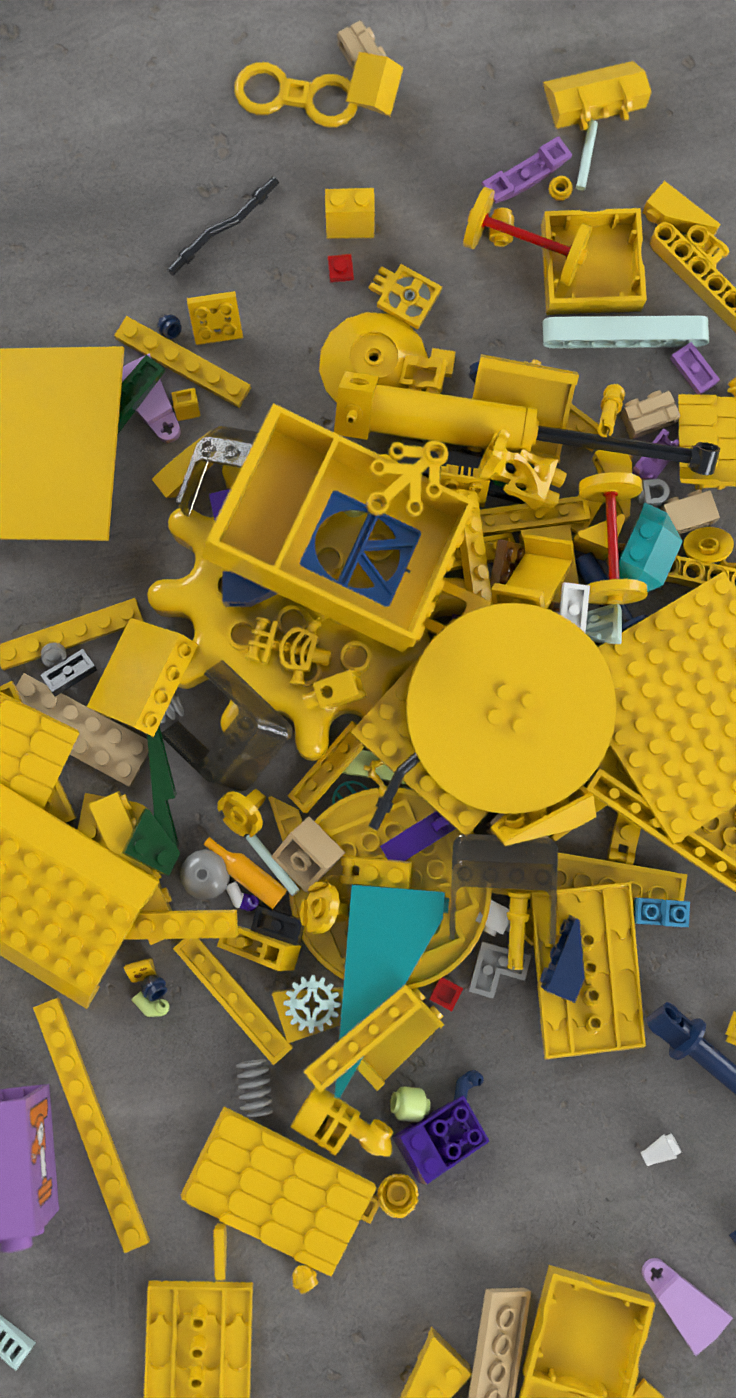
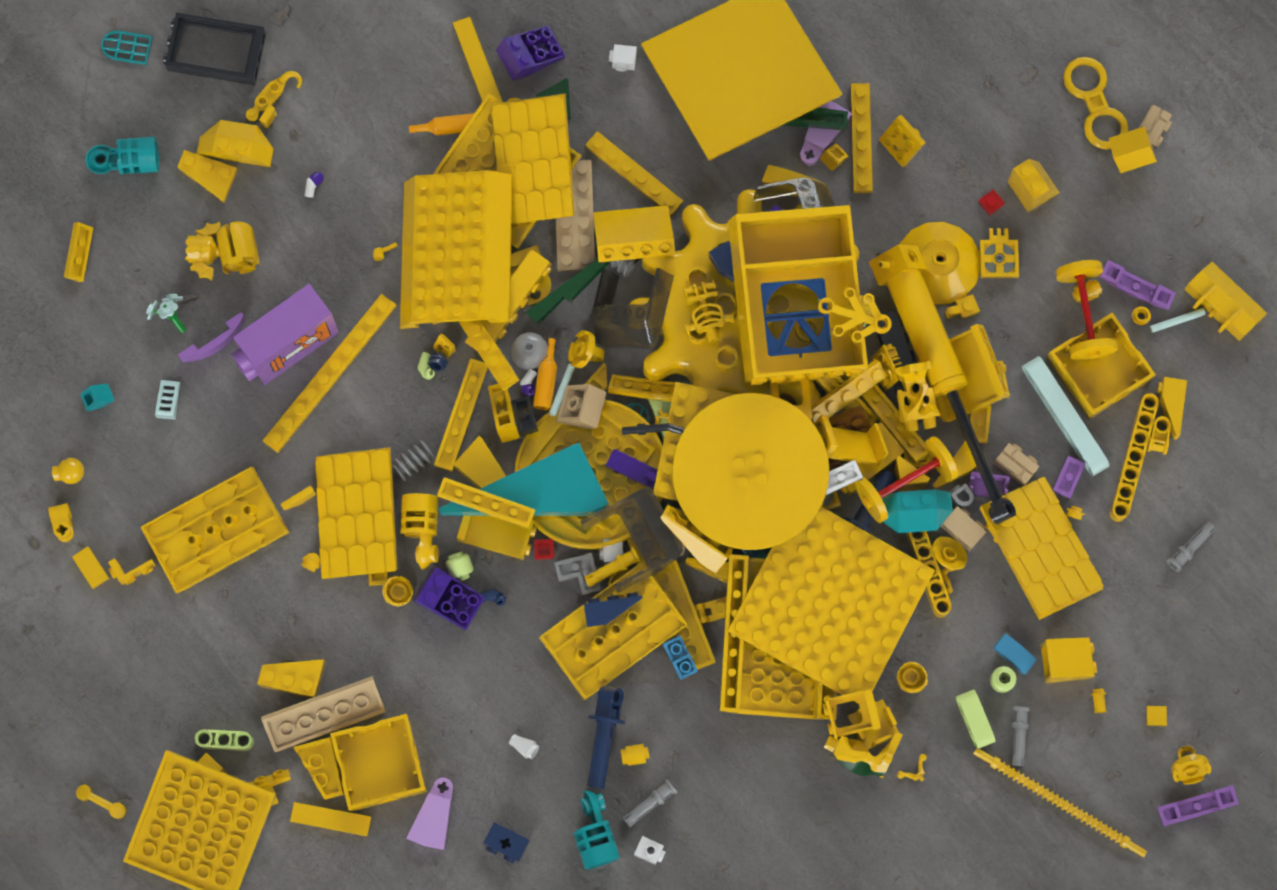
camera: 60 degrees right, 5 degrees down
plate [40,649,97,697] -> none
light grey tile [41,643,67,668] -> none
dark green wing [122,808,180,876] -> none
dark blue plate [157,314,182,339] -> none
black bar [167,176,279,276] -> none
light aqua gear [284,975,340,1033] -> none
yellow tile [300,881,349,934] -> none
yellow torso [303,669,367,710] -> none
yellow plate [339,856,412,889] -> none
yellow cylinder [399,355,448,394] -> none
light aqua wing [585,604,622,644] -> none
yellow pin [597,384,625,437] -> none

